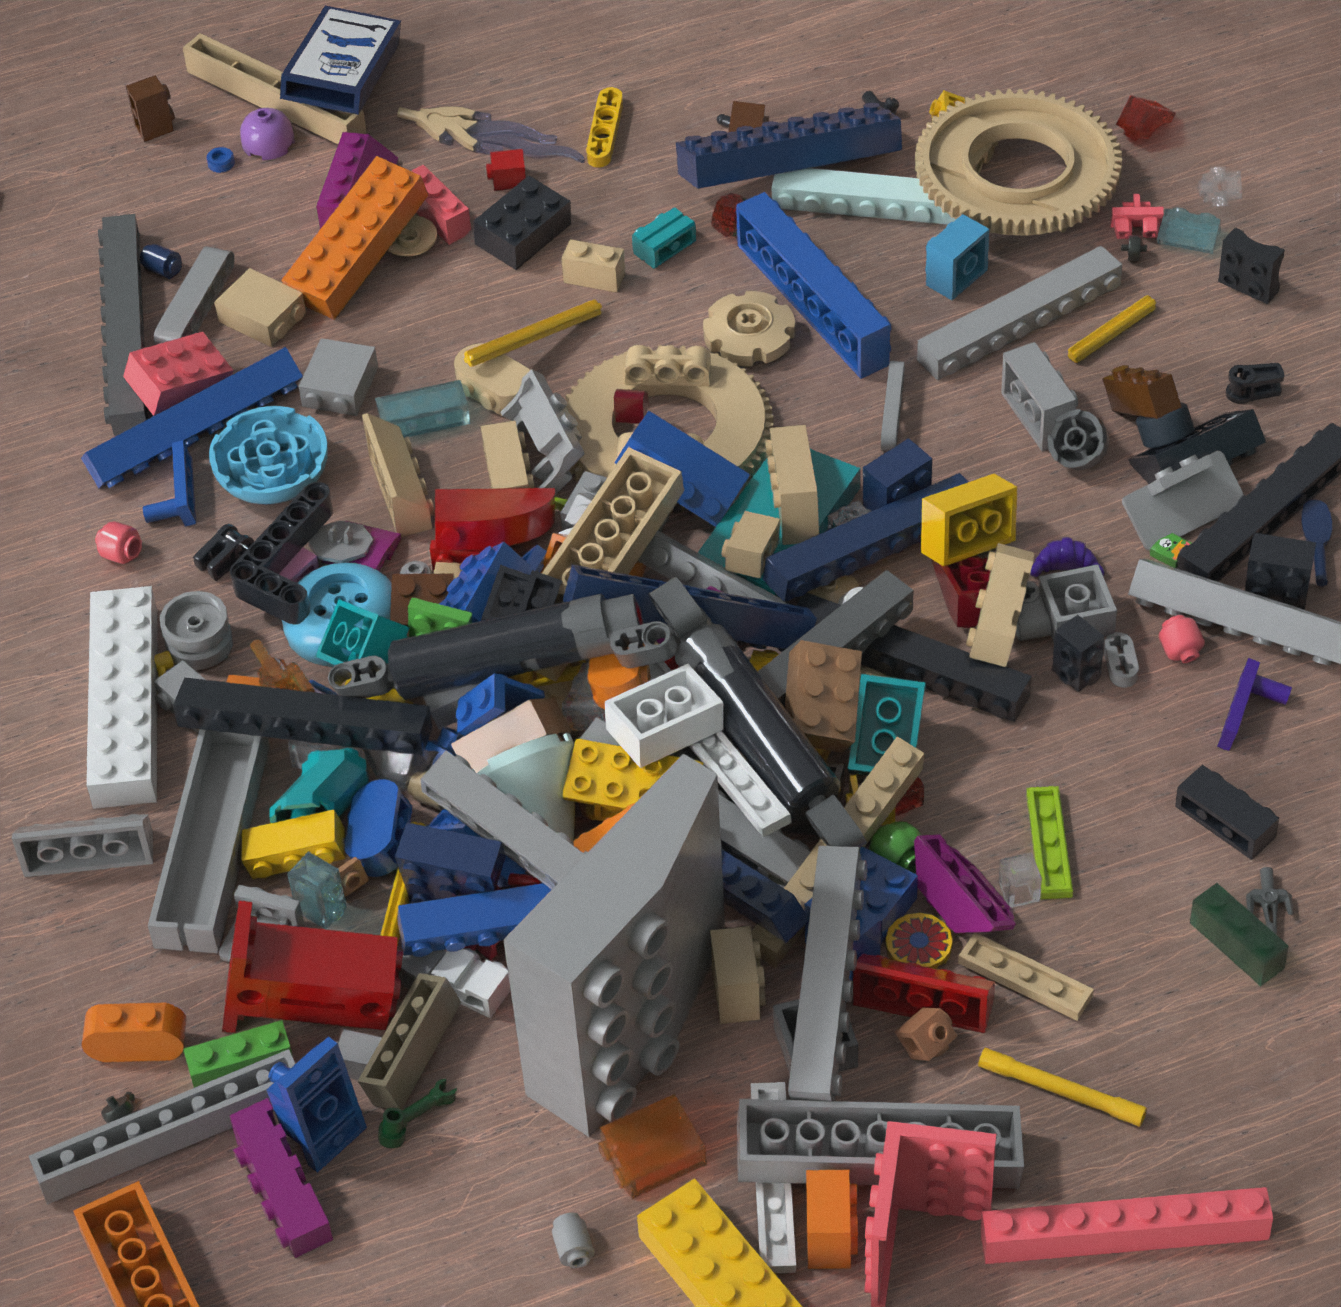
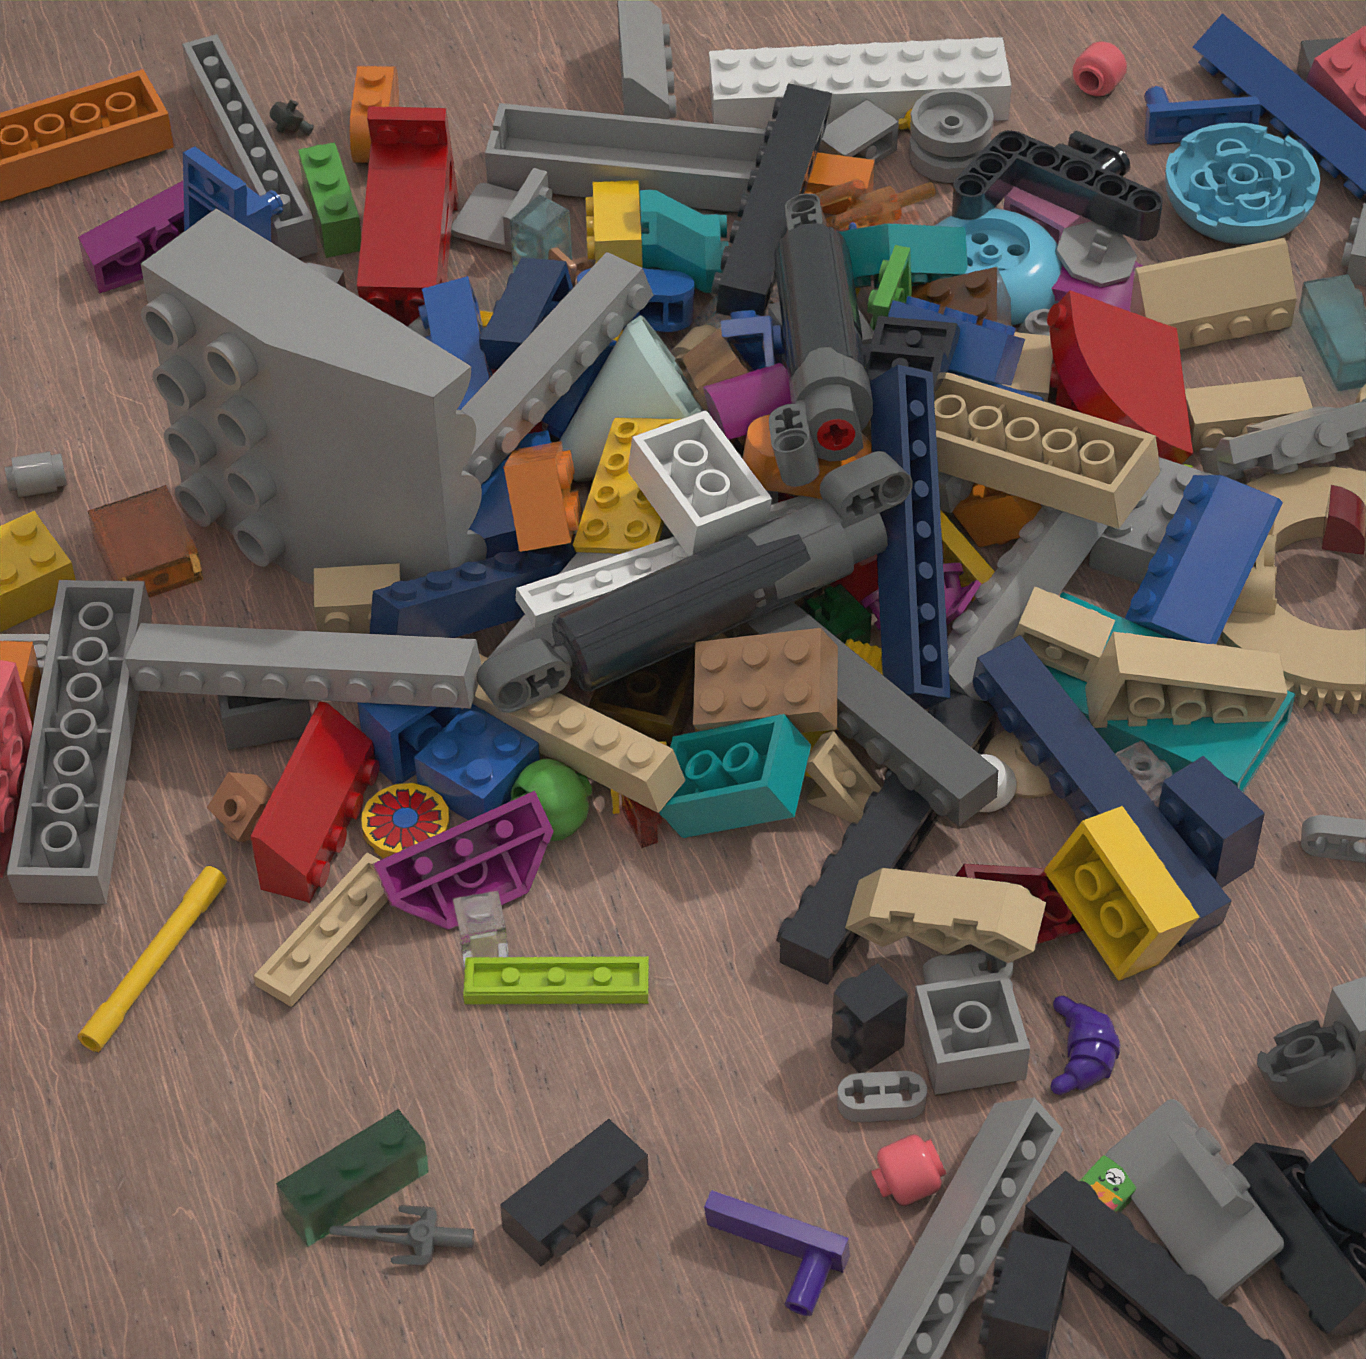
camera: 90 degrees right, 0 degrees up
none -> magenta brick [703,363,791,440]

